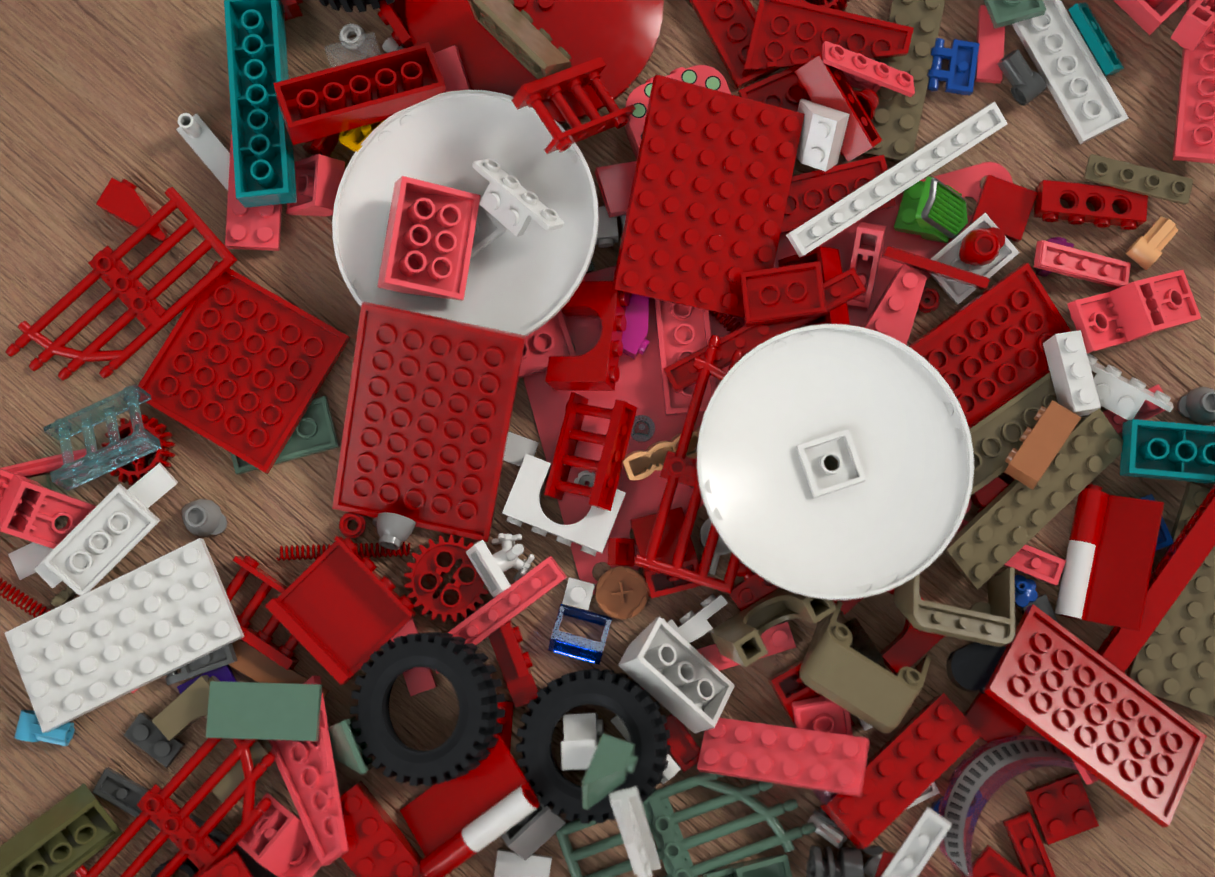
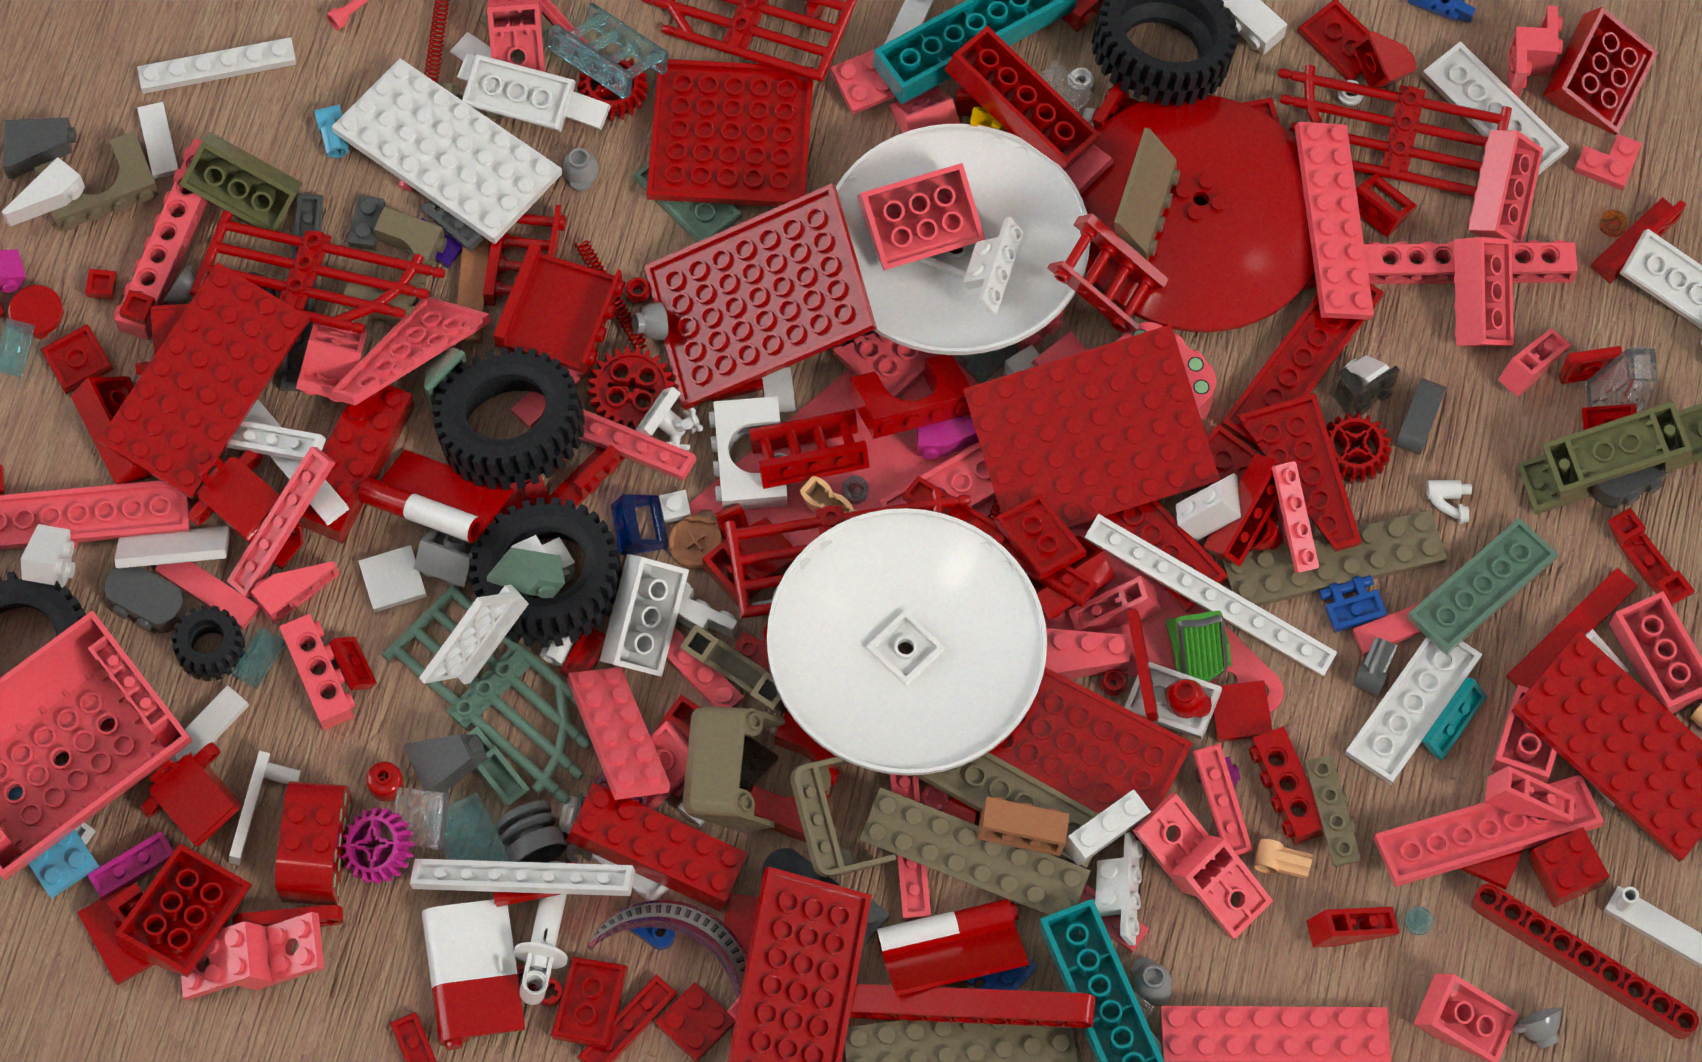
camera: 60 degrees right, 15 degrees down
sand green tile [206,681,322,741] -> none
blue plant [1015,575,1038,608] -> none

